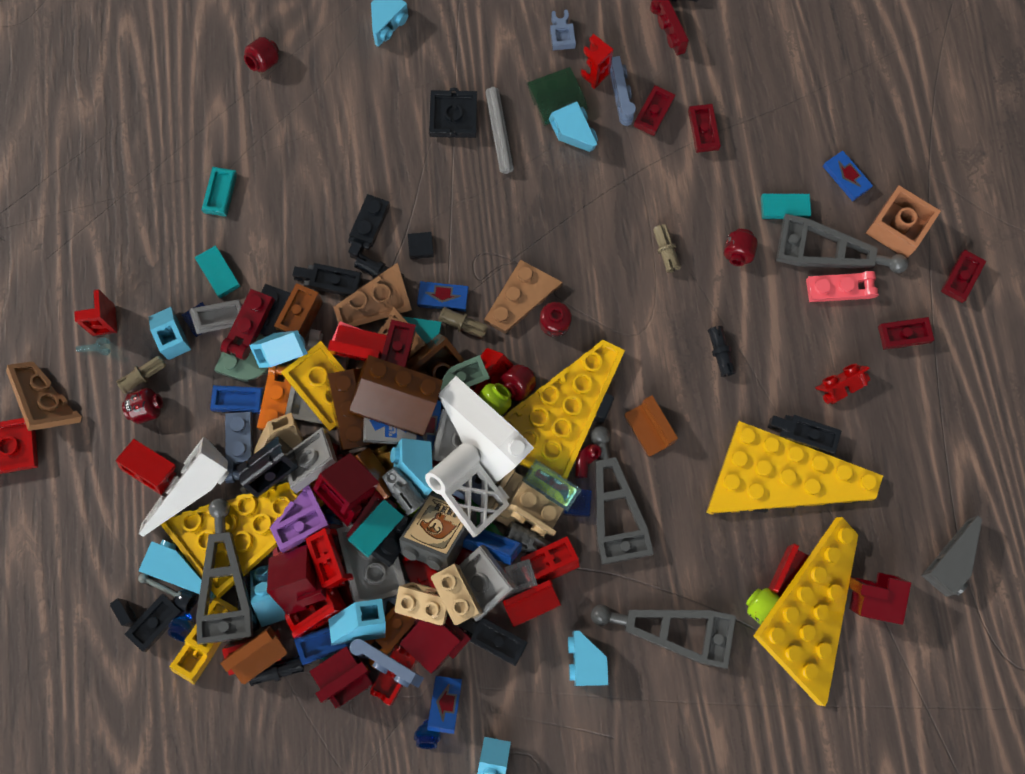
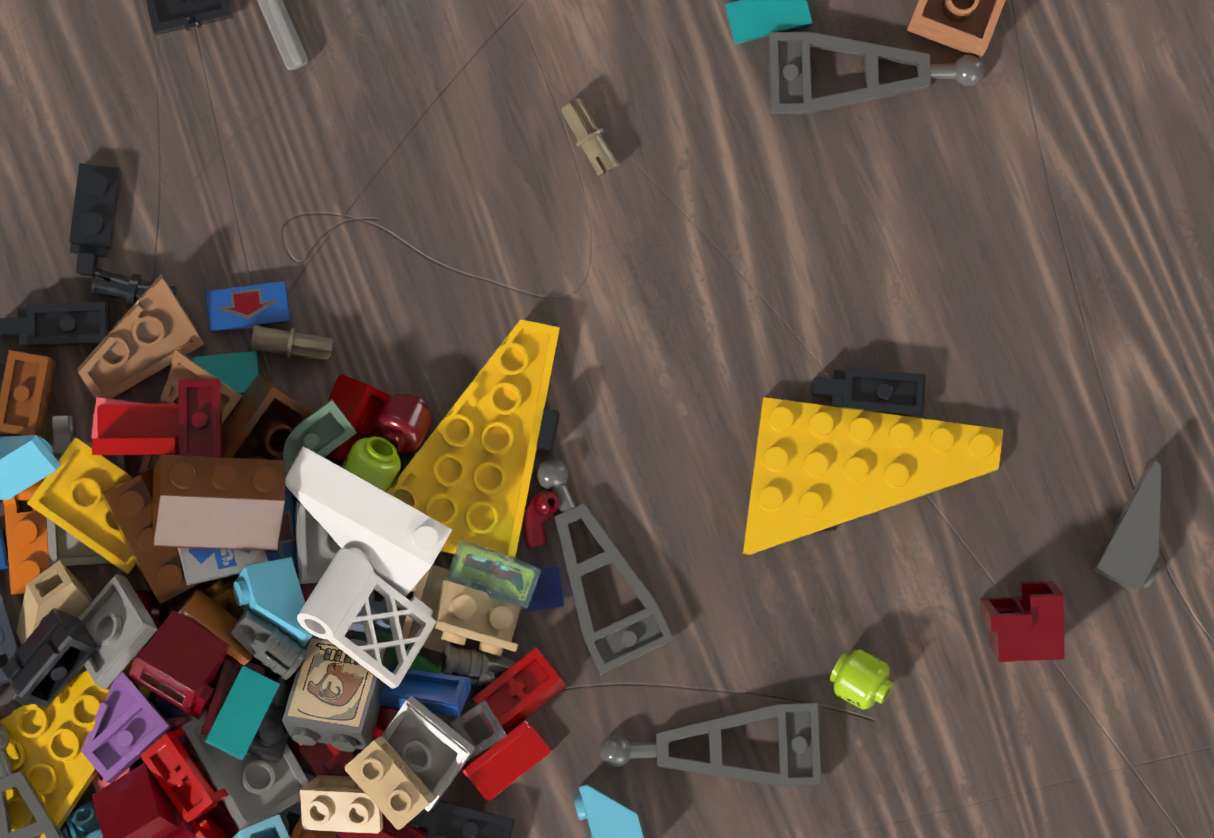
camera: 15 degrees left, 10 degrees up
black tile [408,232,434,259] -> none
medium nougat wing [484,260,563,334] -> none
dark red head [539,302,572,337] -> none
dark orange panel [624,395,678,457] -> none
black pin [708,326,736,377] -> none
dark red head [724,229,758,266] -> none
yellow wing [753,517,858,706] -> none
red panel [769,543,809,597] -> none
coral plate [806,271,879,302] -> none
red hinge [815,364,870,404] -> none
dark red plate [878,317,934,350] -> none
dark red plate [940,249,986,303] -> none

